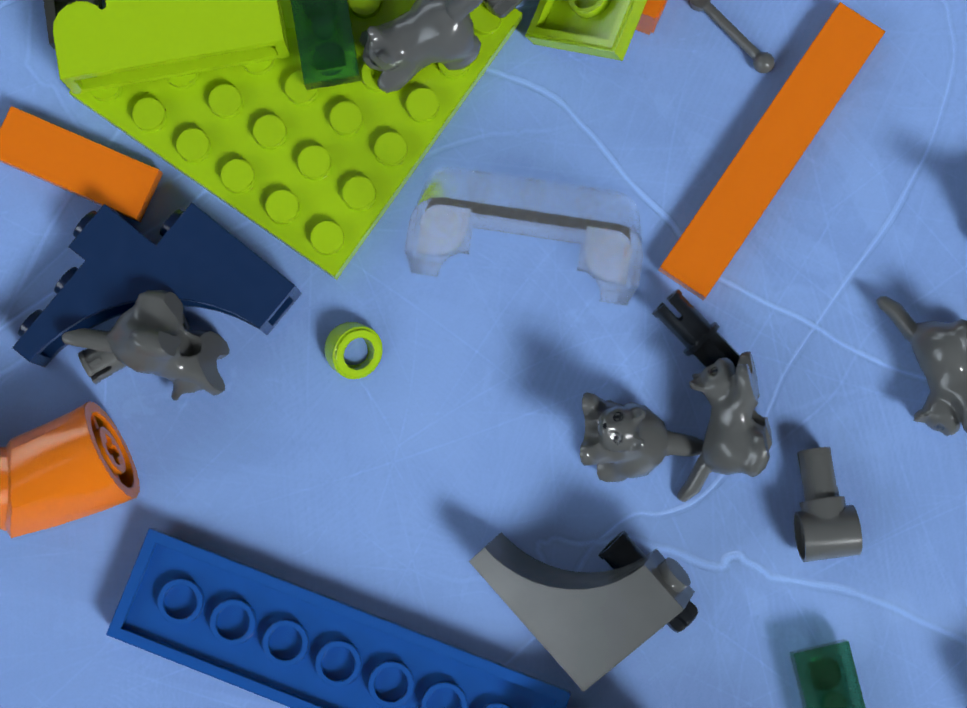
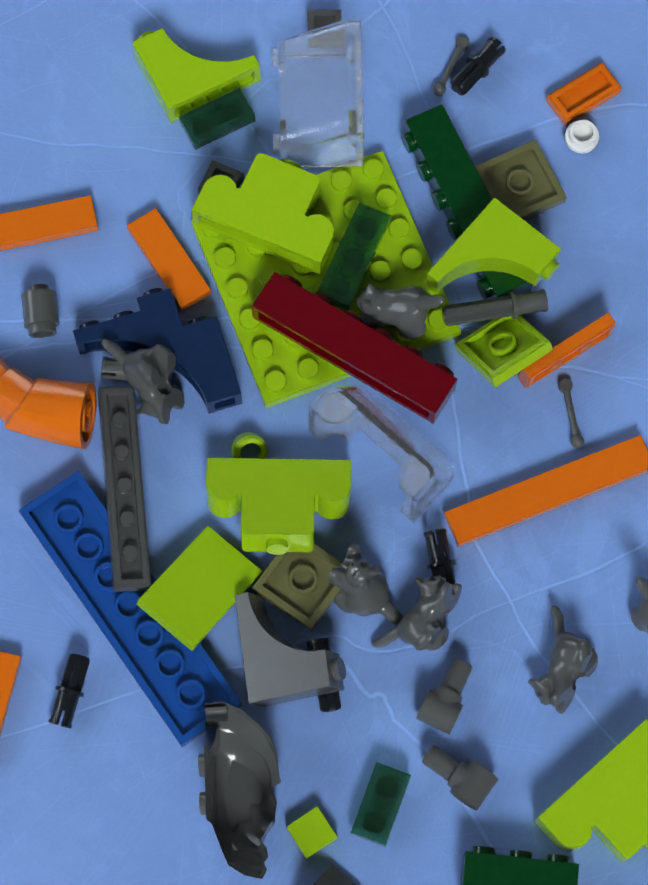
camera: 30 degrees right, 10 degrees down
none -> dark grey tile [98,387,151,592]
none -> lime tile [136,526,263,651]
none -> lime brick [206,458,351,555]
none -> dark red brick [252,272,458,424]
none -> olive plate [252,544,342,632]
none -> dark grey pin [422,745,498,811]

